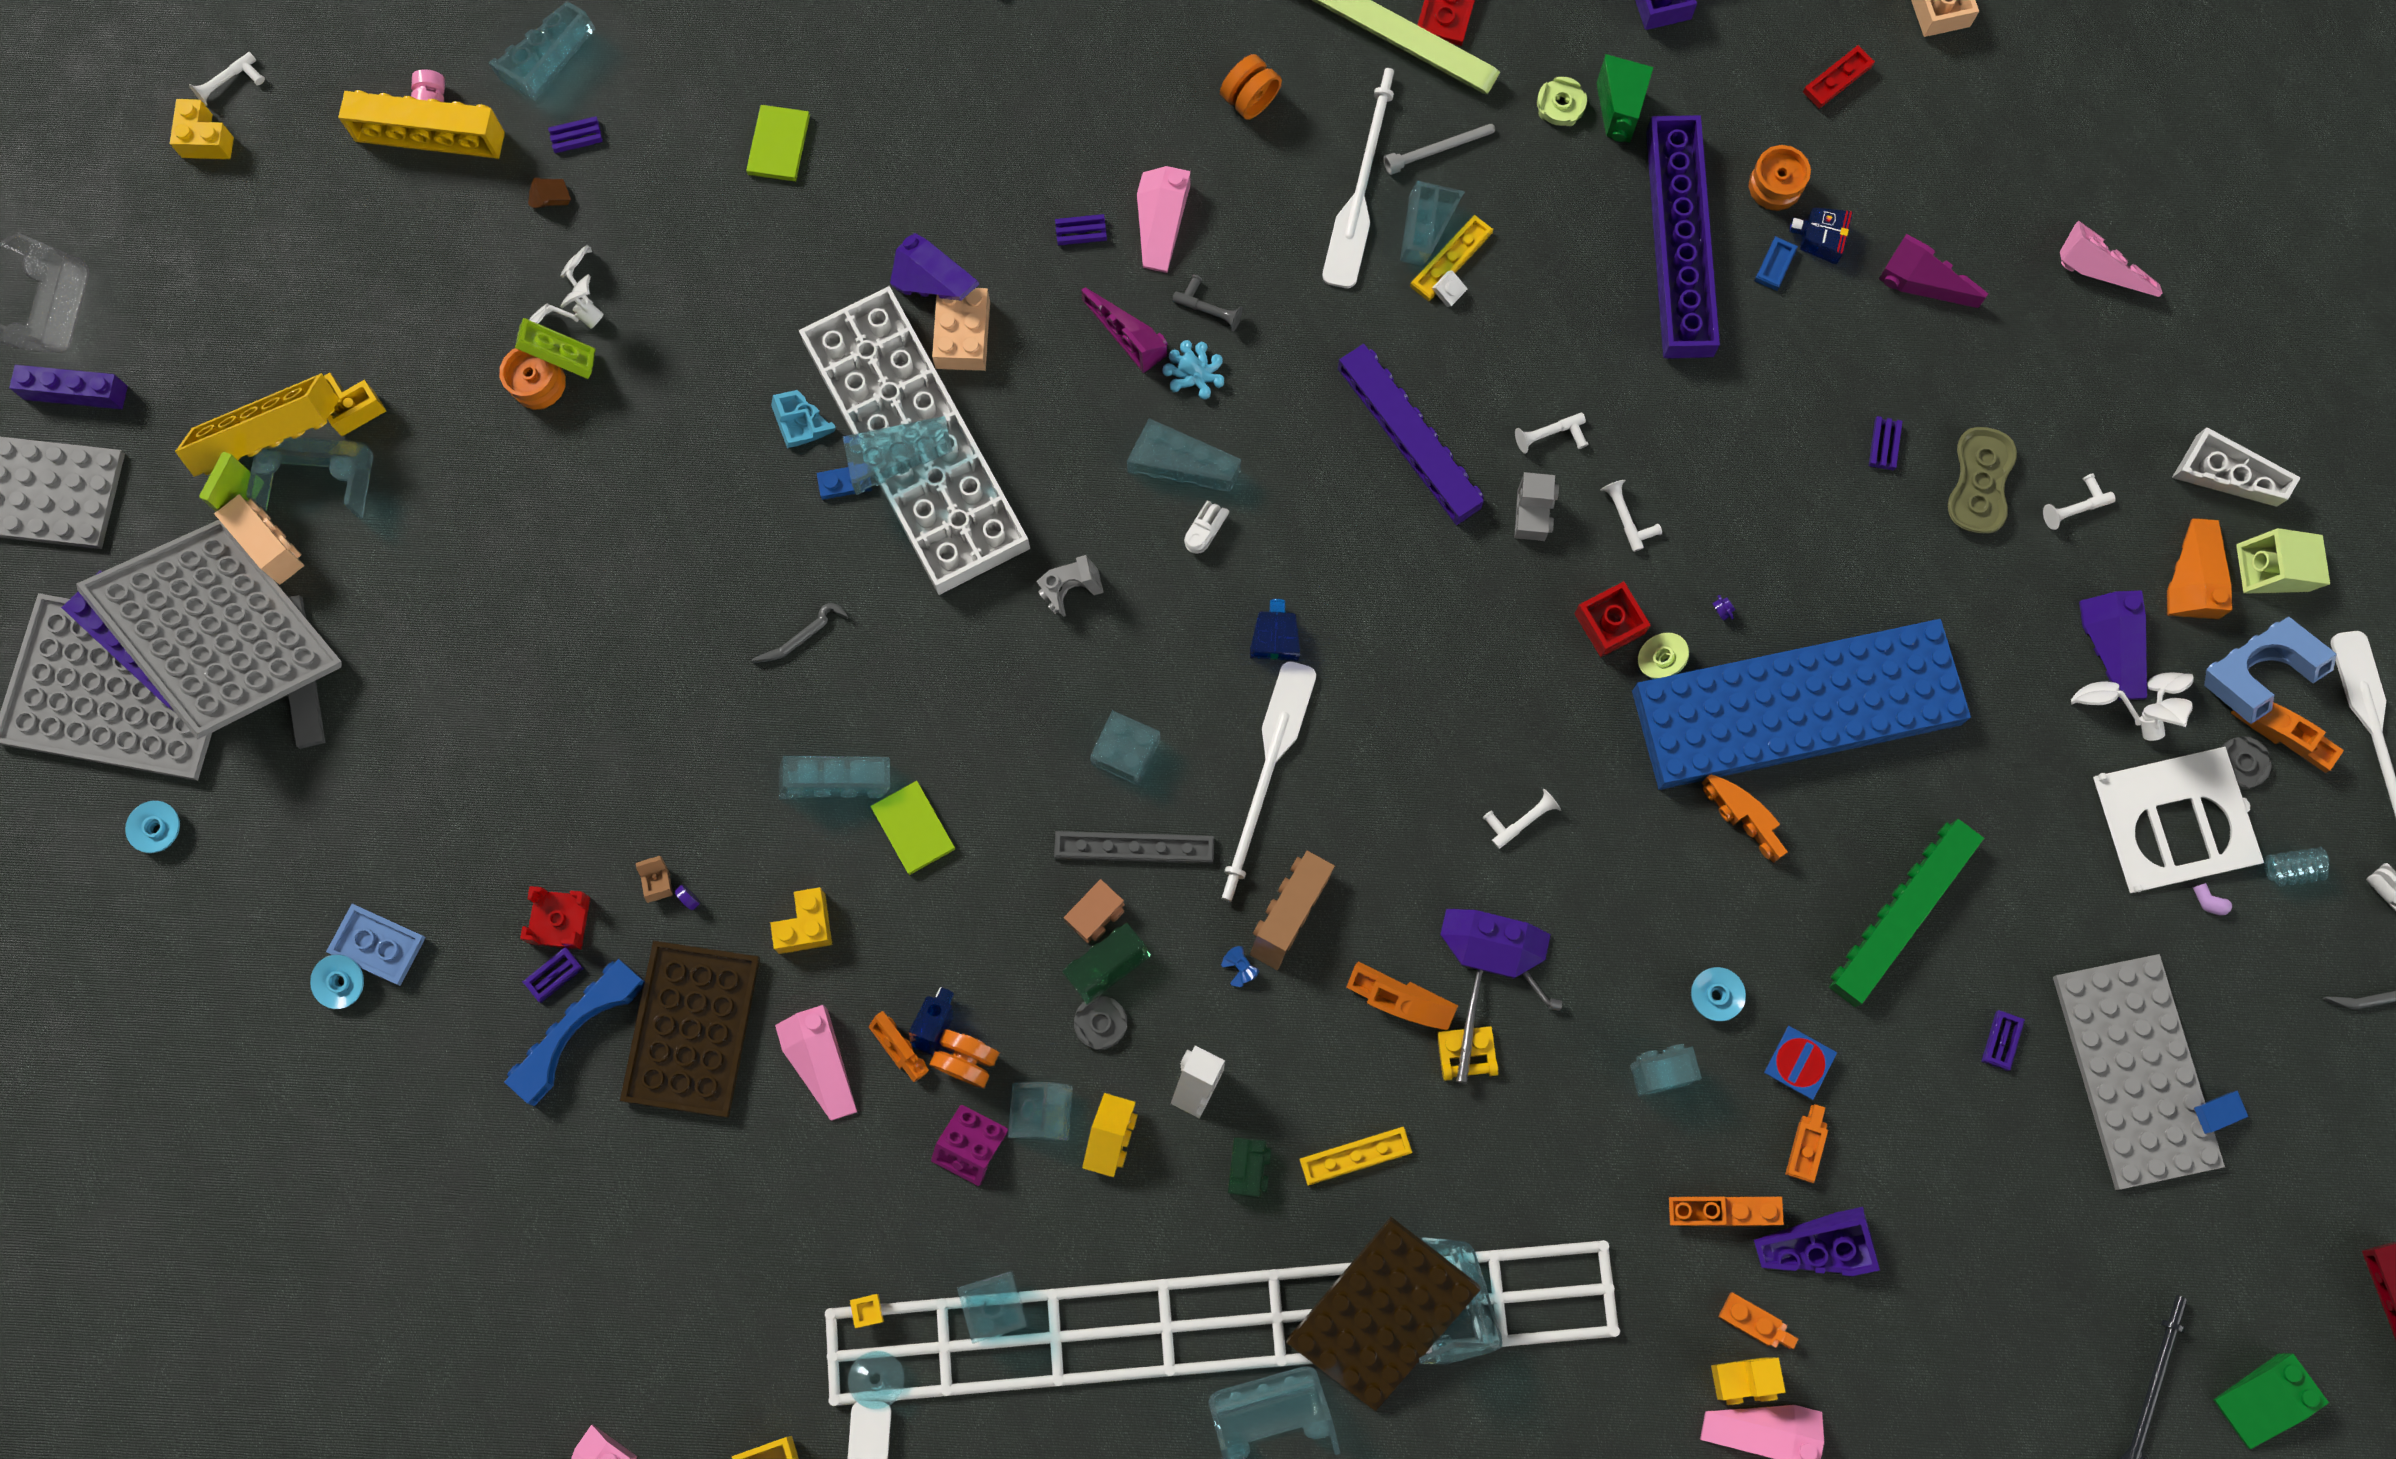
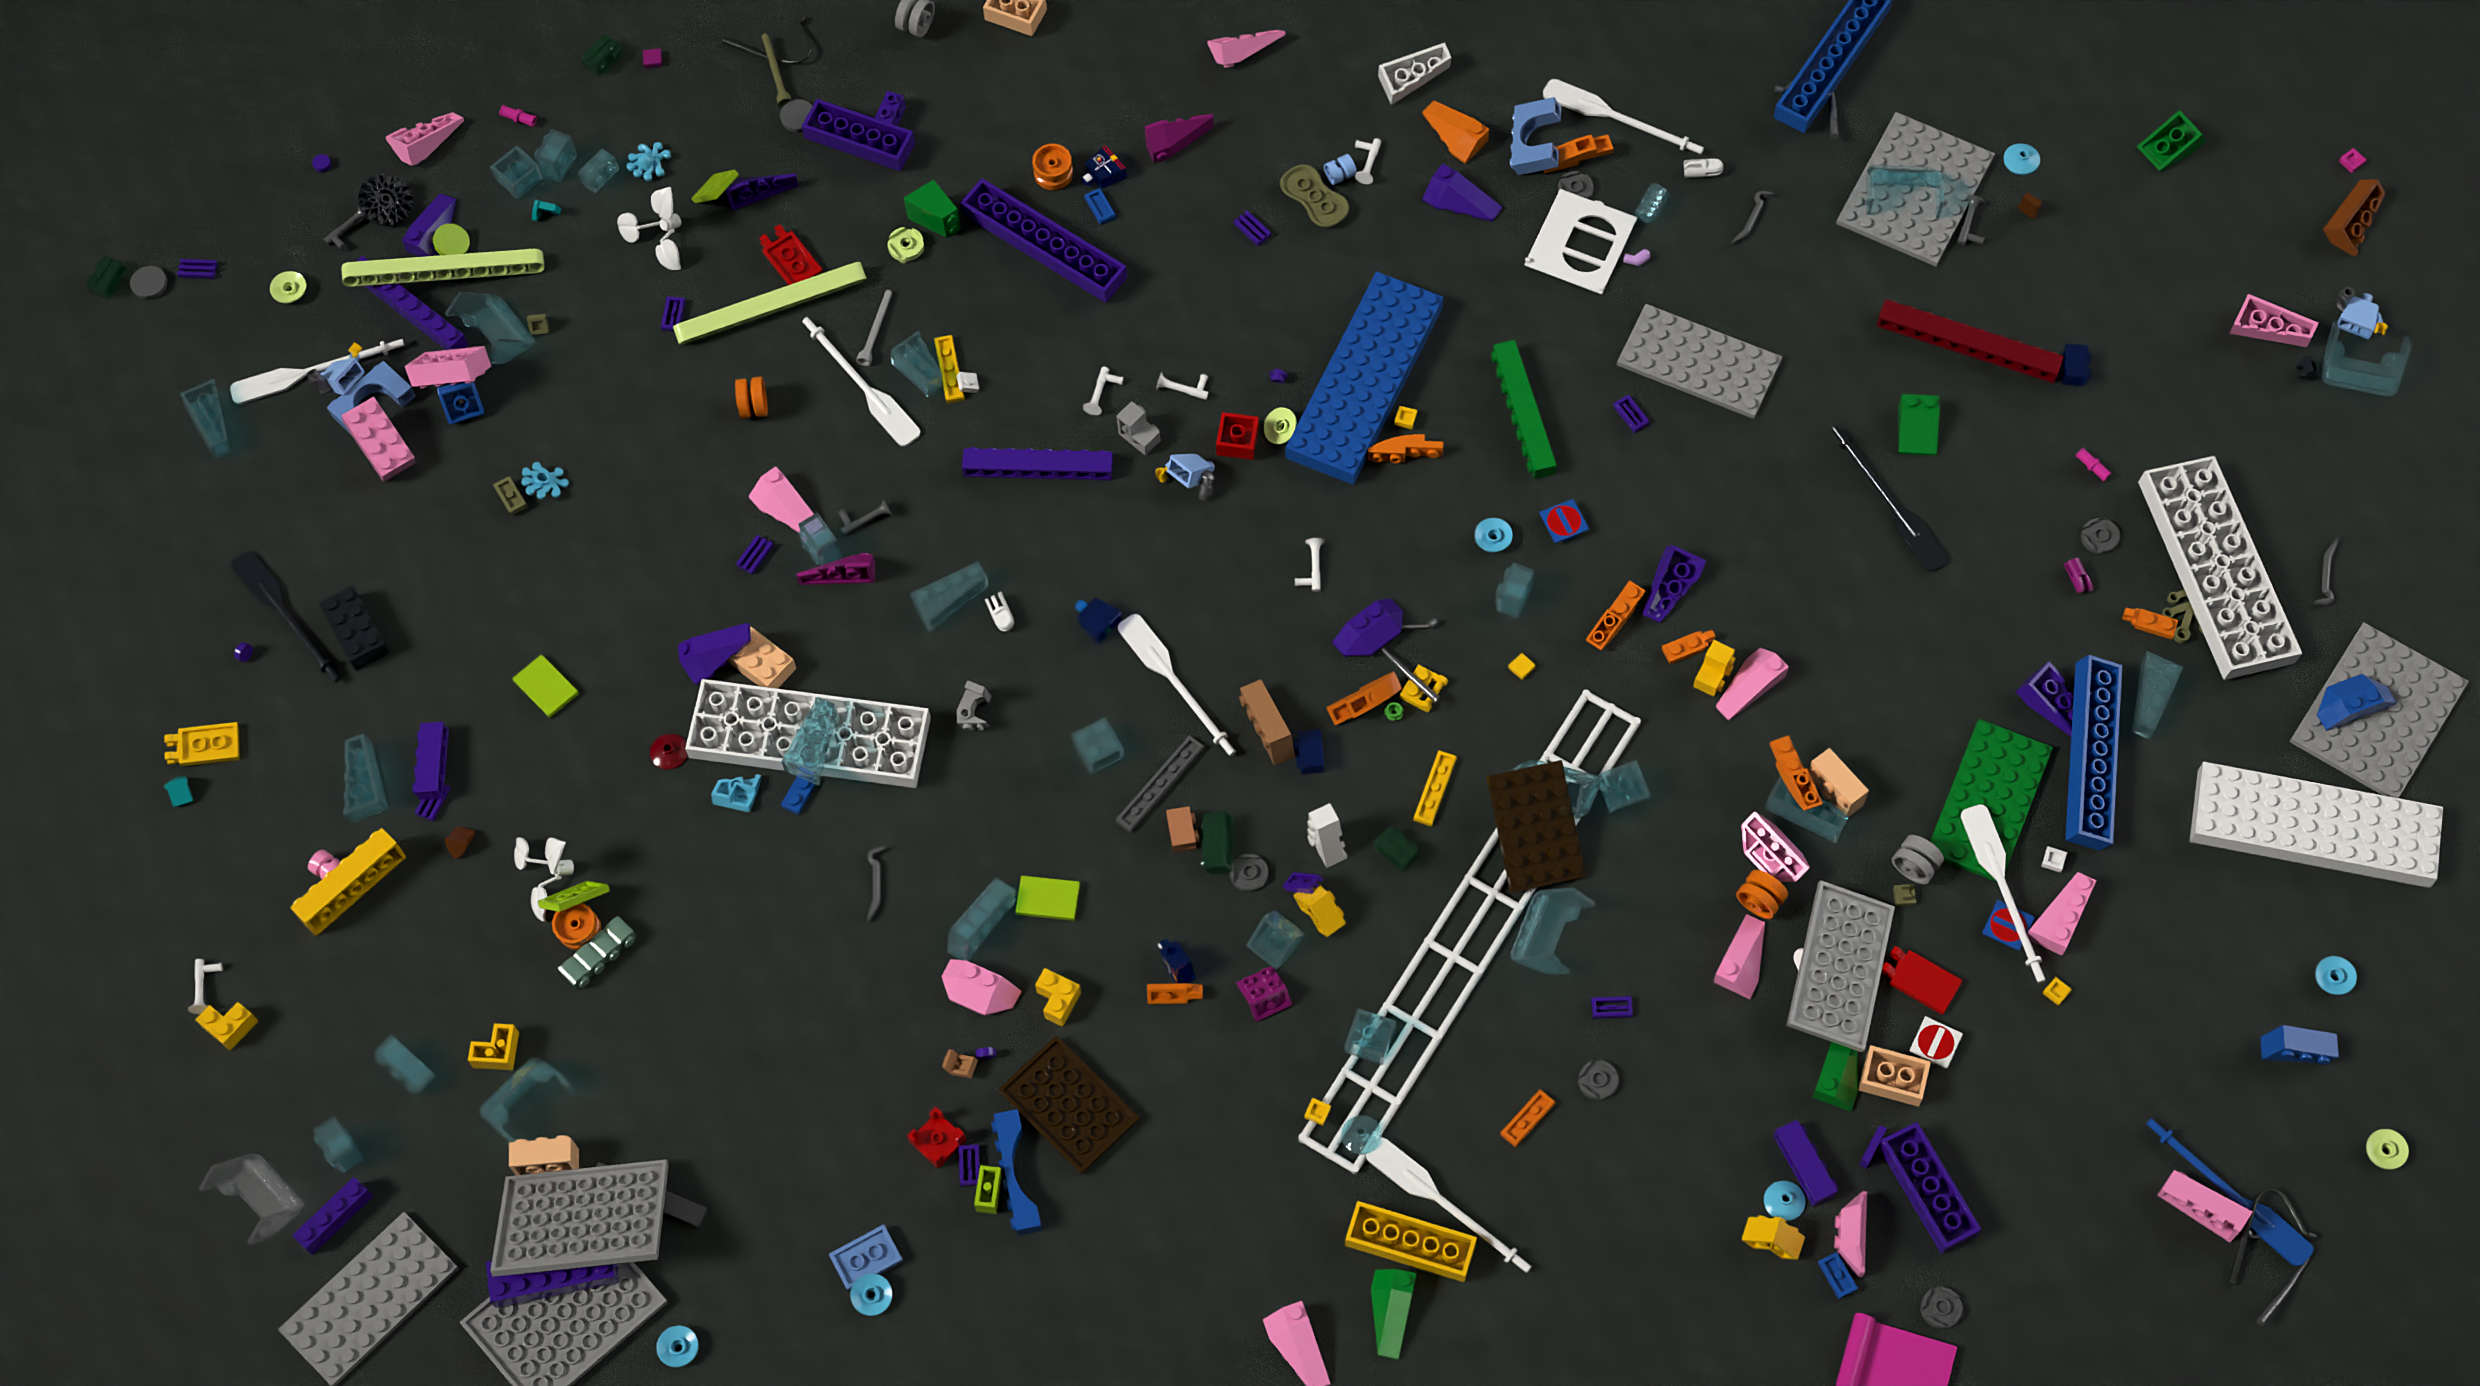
camera: 50 degrees left, 10 degrees down
yellow brick [175,373,339,477] -> none
lime tile [199,451,261,512] -> none
bright pink wedge [775,1005,857,1121] -> none
orange wheel [929,1029,1000,1088] -> none
medium azure animal [1162,340,1224,399] -> none
blue piece [1221,946,1259,987] -> none
orange hinge [1785,1104,1828,1183] -> none
red plate [1803,45,1875,109] -> none
white plant [2071,672,2194,741] -> none
blue tile [2194,1091,2248,1134] -> none
yellowish green slope [2236,528,2330,594] -> none
none -> clear light blue brick [313,1116,364,1173]
none -> clear light blue wedge [374,1034,436,1095]
none -> dark purple brick [412,722,449,801]
none -> sand green brick [558,916,636,990]
none -> dark red dish [650,734,688,770]
none -> clear light blue brick [798,512,842,565]
none -> bright pink wedge [941,959,1021,1016]
none -> lime brick [974,1165,1003,1214]
none -> light blue torso [1155,454,1215,501]
none -> dark purple tile [1283,872,1323,894]
none -> clear blue brick [1294,729,1324,775]
none -> light blue wheel [1324,154,1357,185]
none -> bright green plate [1384,702,1404,721]
none -> yellow plate [1394,406,1417,429]
none -> yellow tile [1508,653,1536,680]
none -> clear light blue brick [1596,760,1651,813]

